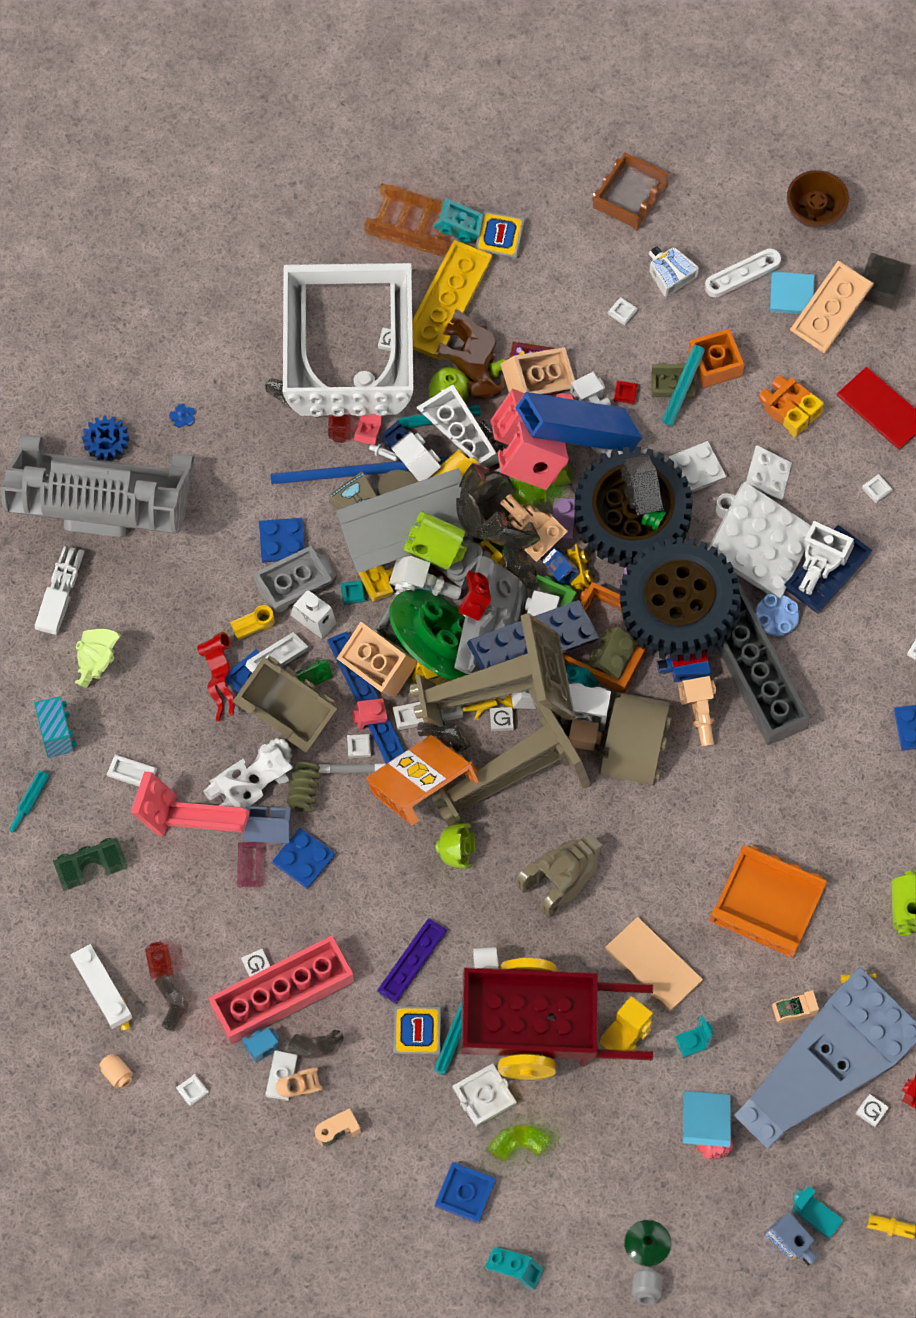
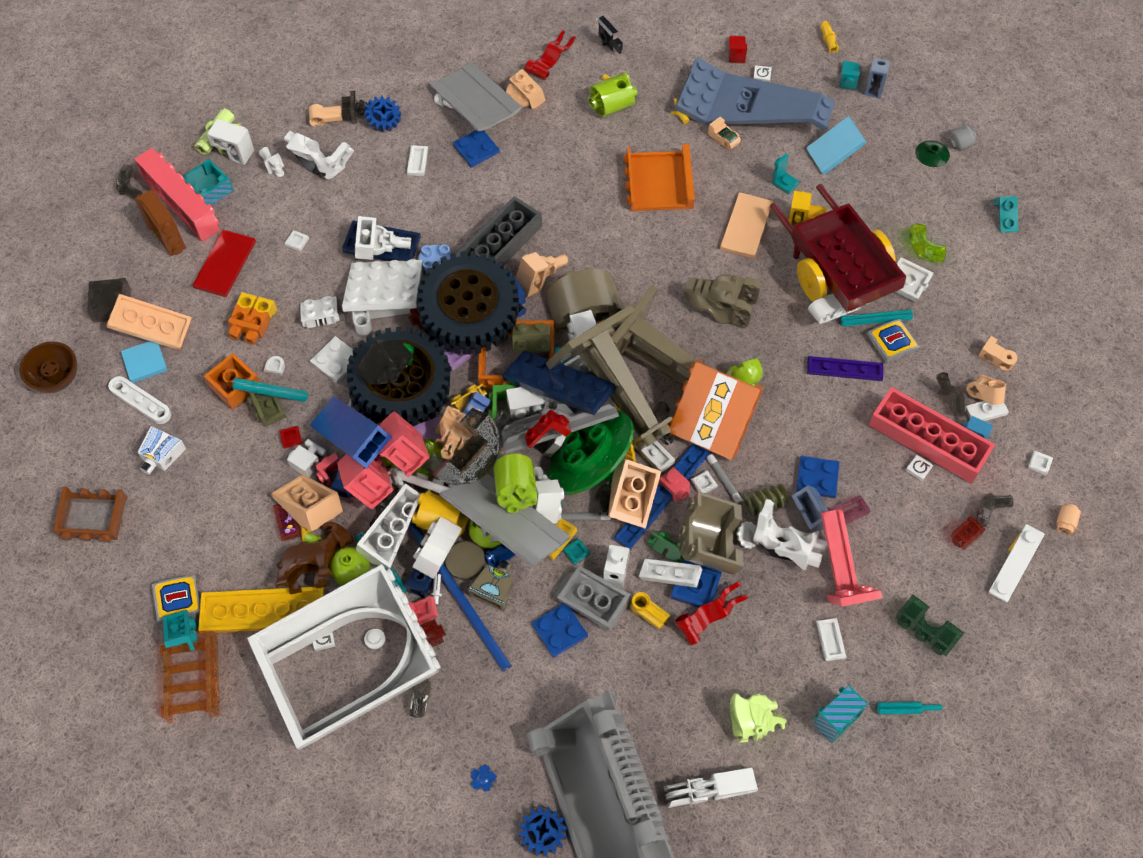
camera: 115 degrees left, 5 degrees down
blue plate [435,1162,496,1224] -> none
white tile [608,297,638,325] -> none
none -> white tile [263,356,285,376]

